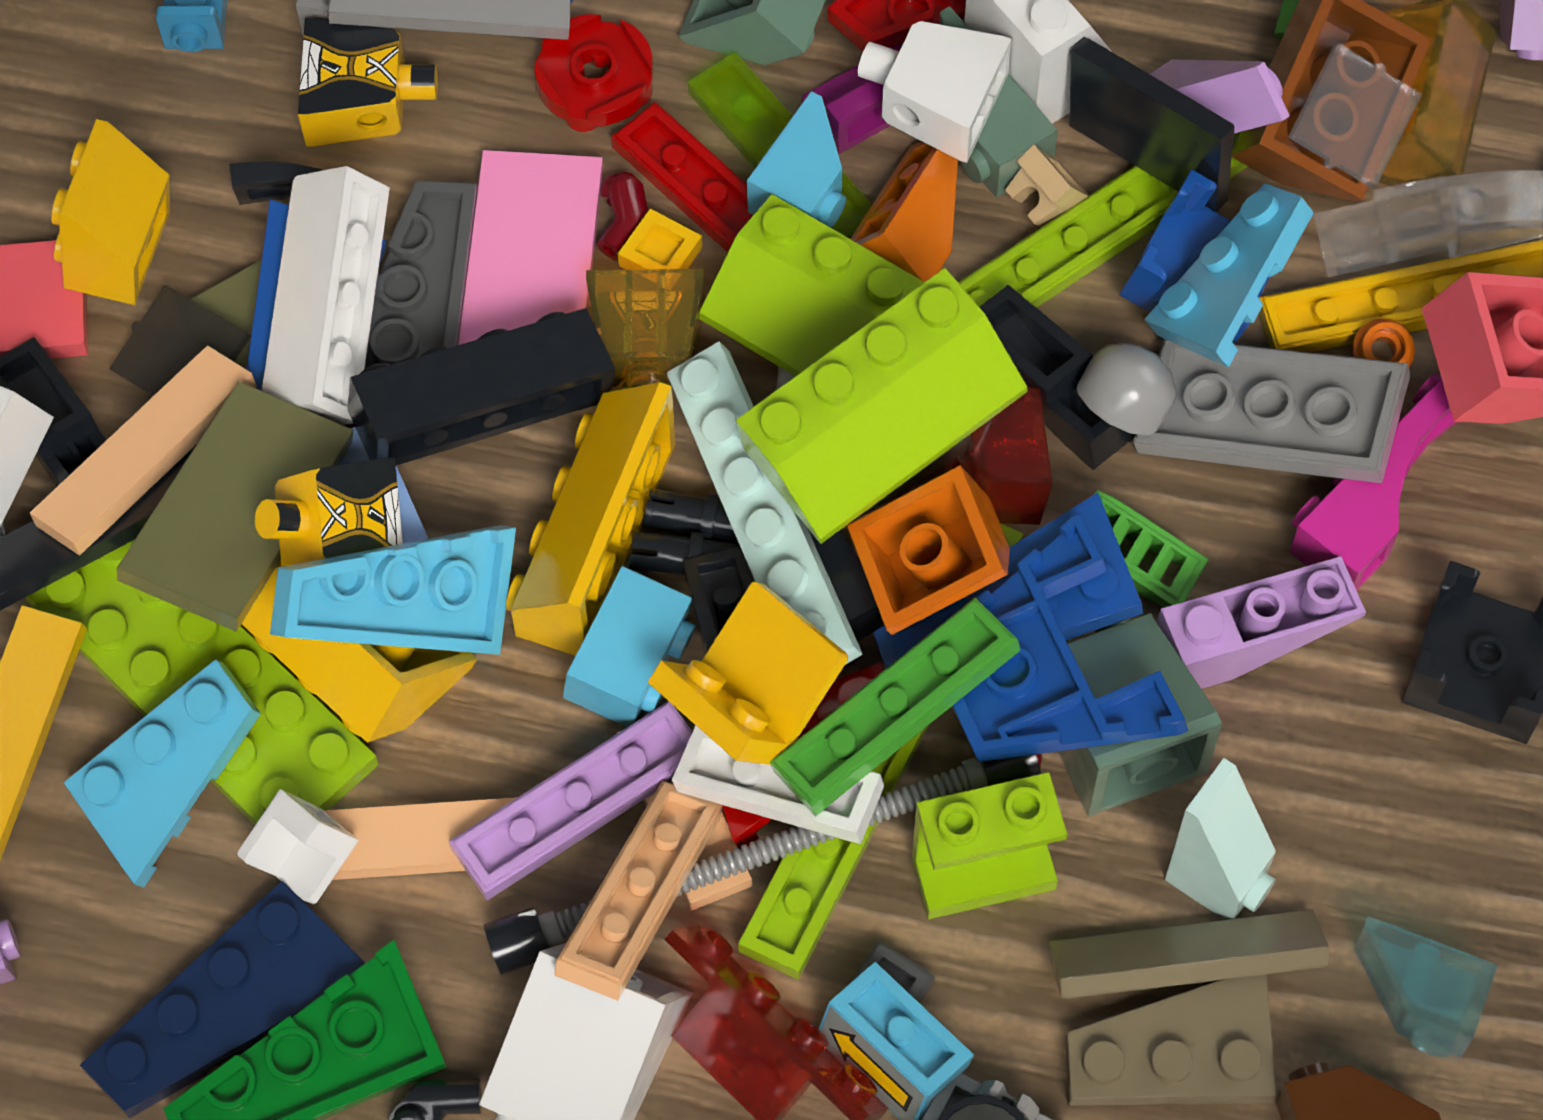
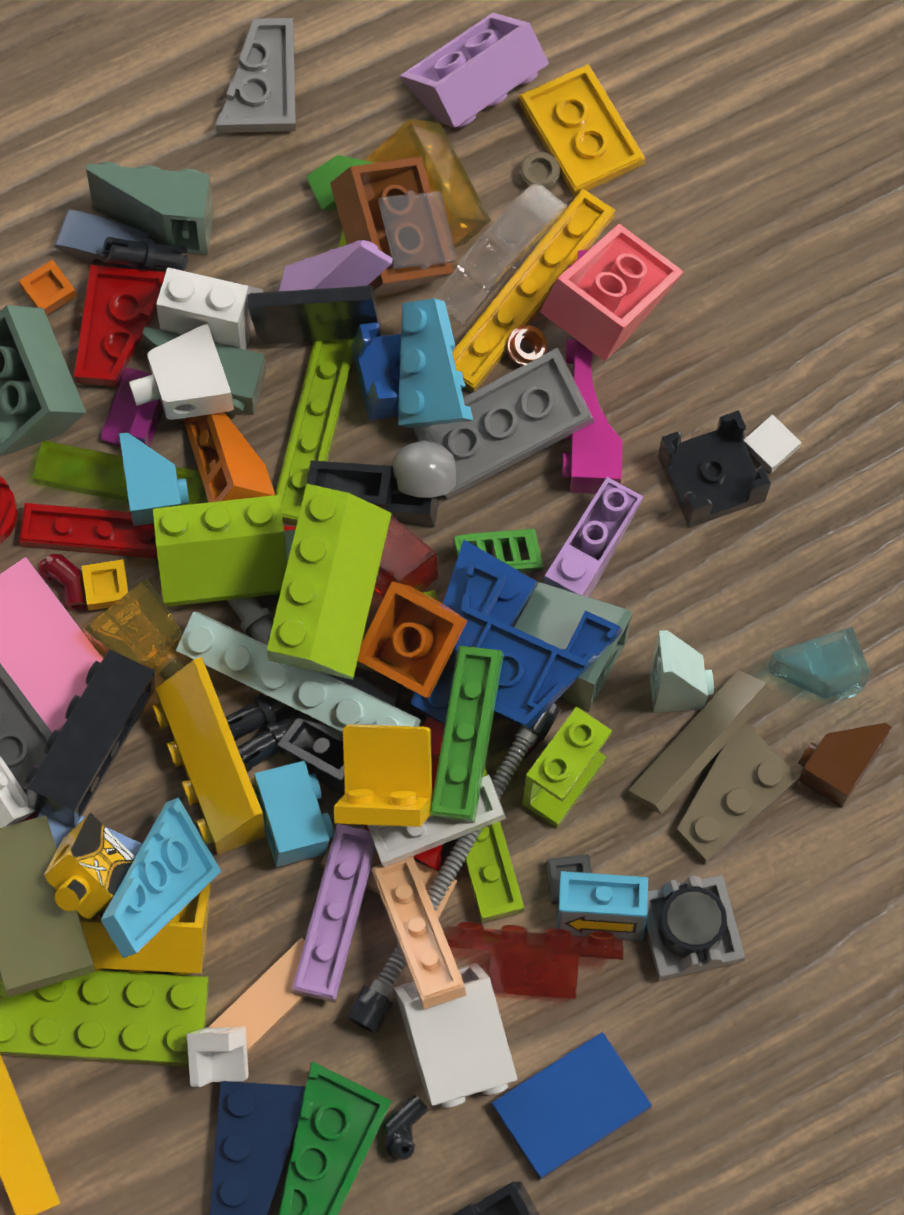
camera: 45 degrees left, 5 degrees up
medium azure wing [63,659,261,888] -> none
tan tile [1005,145,1089,227] -> none

